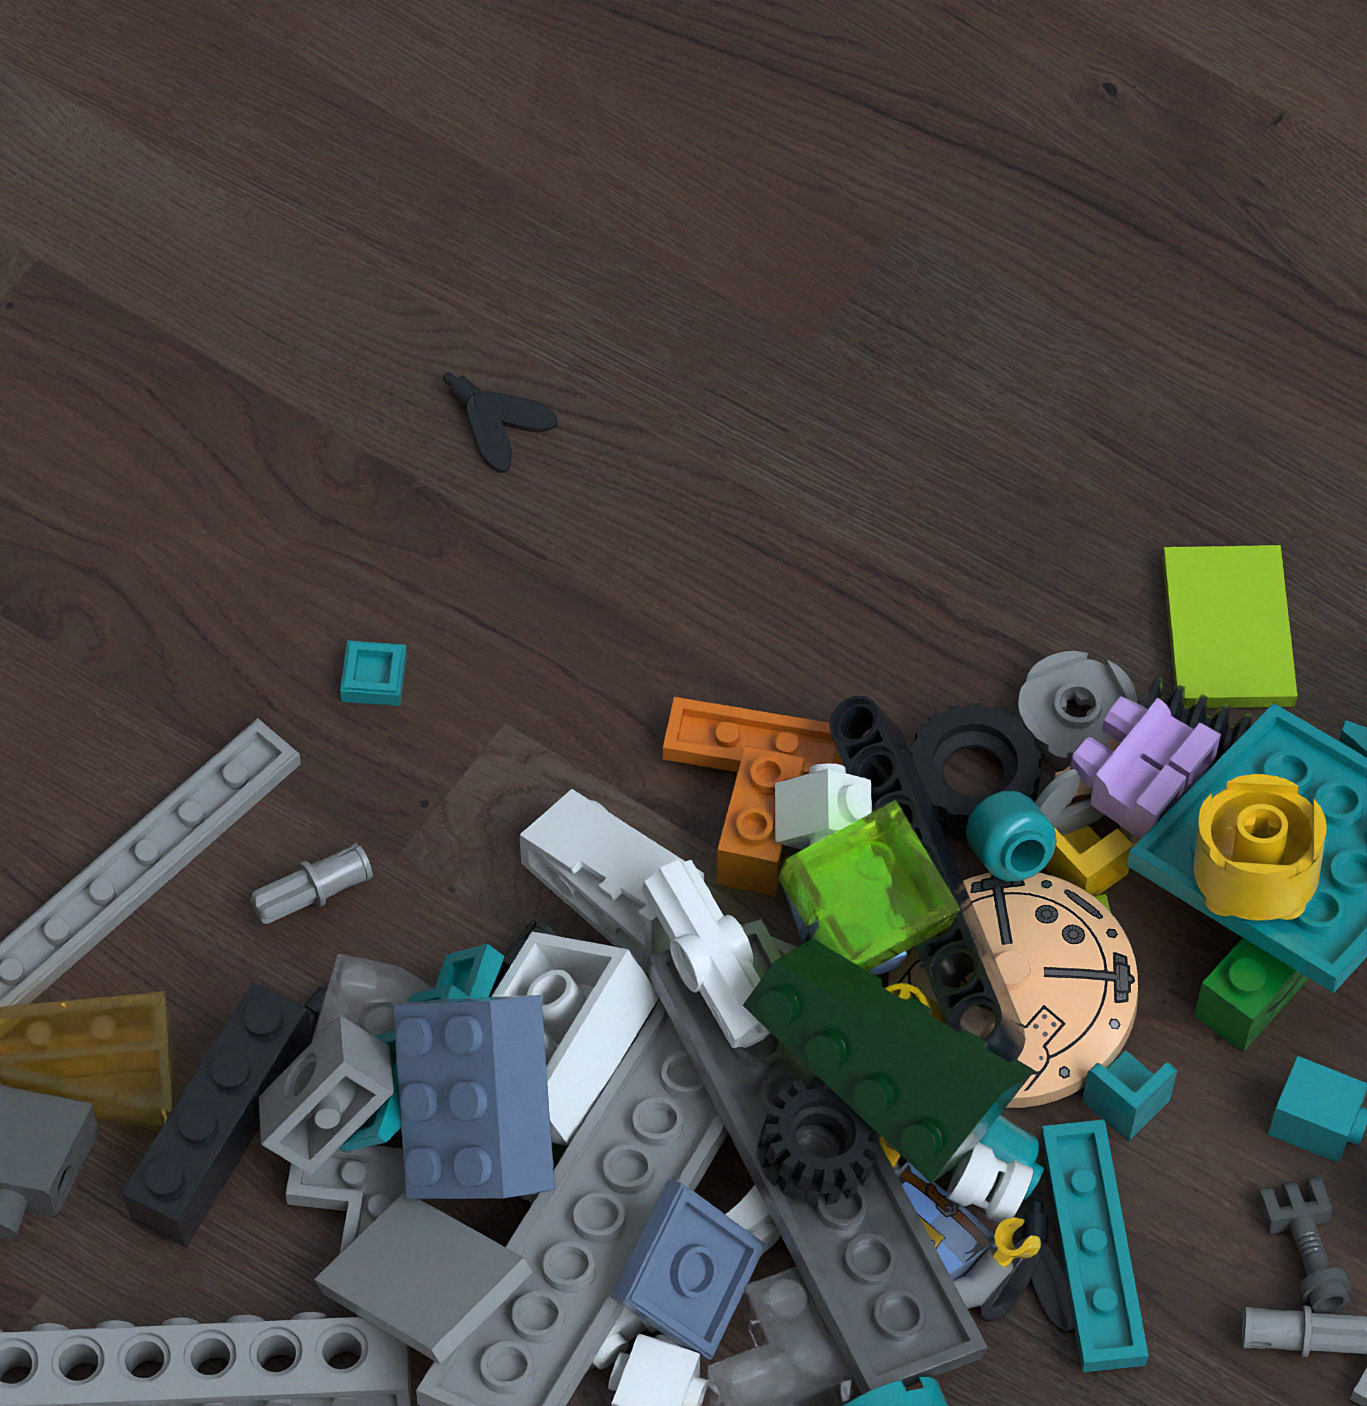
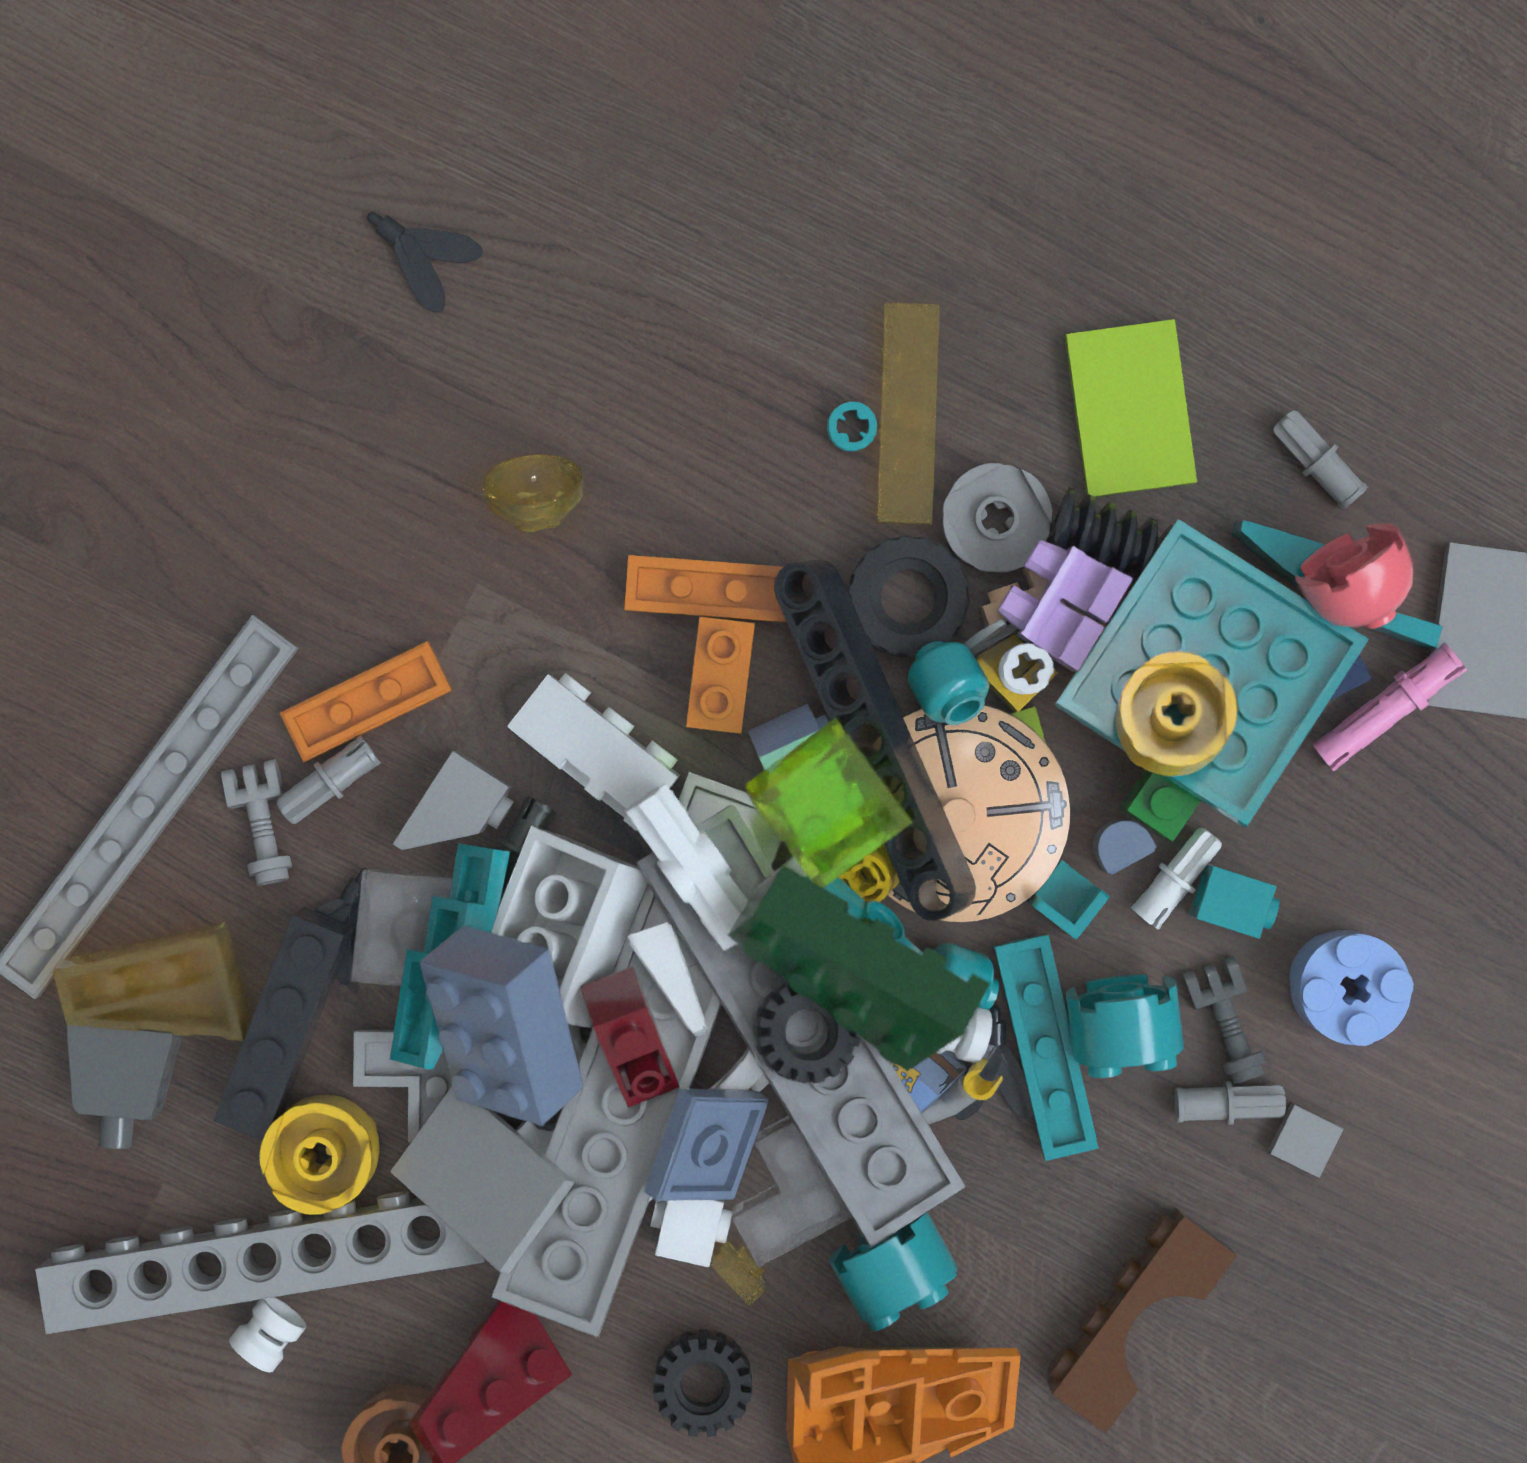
camera: 10 degrees left, 30 degrees up
light grey brick [259,1015,394,1175] -> none
teal tile [340,640,407,706] -> none
white brick [775,763,872,854] -> none
none -> light grey hinge [221,759,292,886]
none -> yellow brick [260,1094,380,1215]
none -> orange tile [280,641,453,762]
none -> light grey slope [393,750,514,850]
none -> clear yellow piece [482,455,584,532]
none -> dark red slope [581,966,680,1108]
none -> white slope [627,922,708,1037]
none -> teal bush [827,401,877,452]
none -> clear yellow tile [877,303,940,525]
none -> white bush [998,643,1054,695]
none -> teal brick [1066,974,1184,1078]
none -> sand blue brick [1092,819,1157,875]
none -> white axle [1131,828,1222,930]

